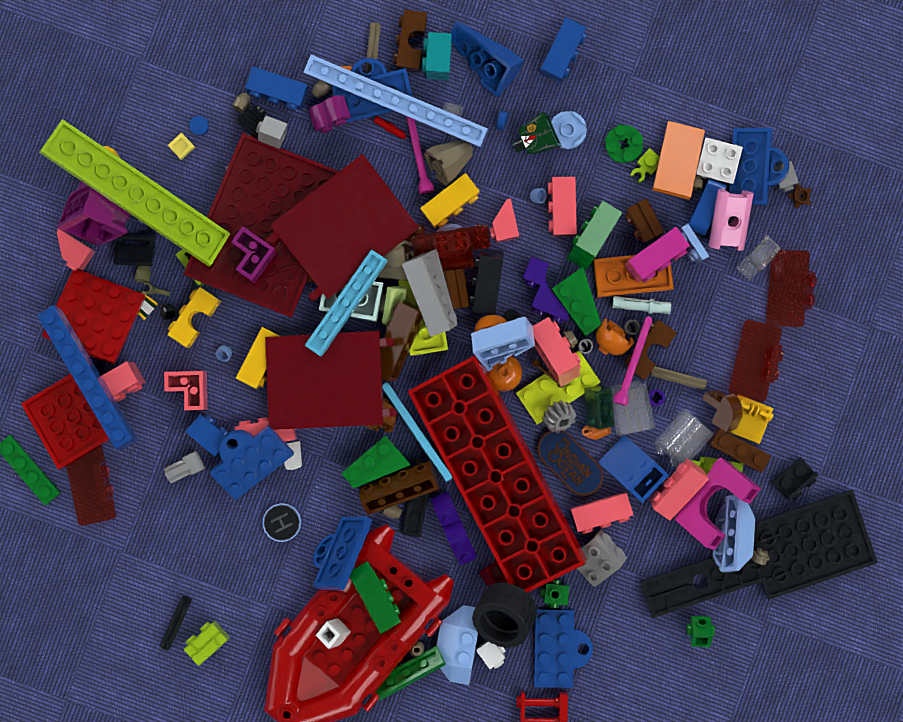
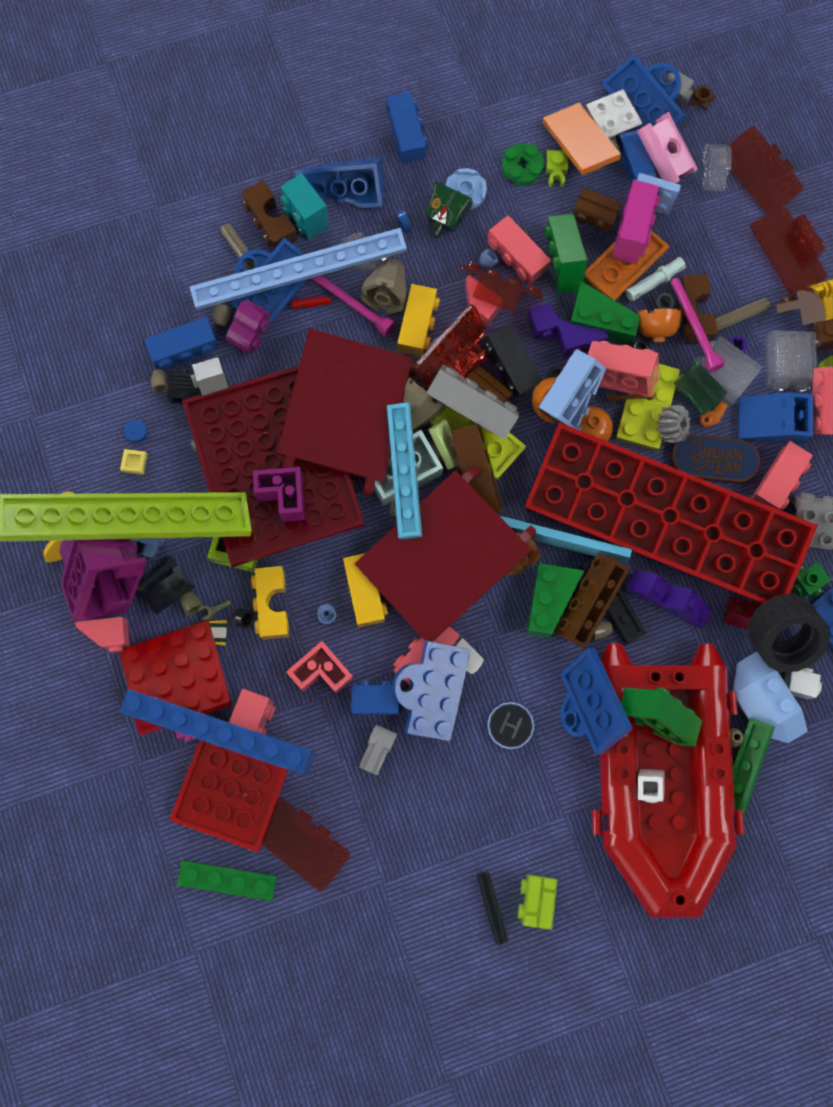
camera: 45 degrees left, 10 degrees down
none -> clear red bracket [460,262,545,312]

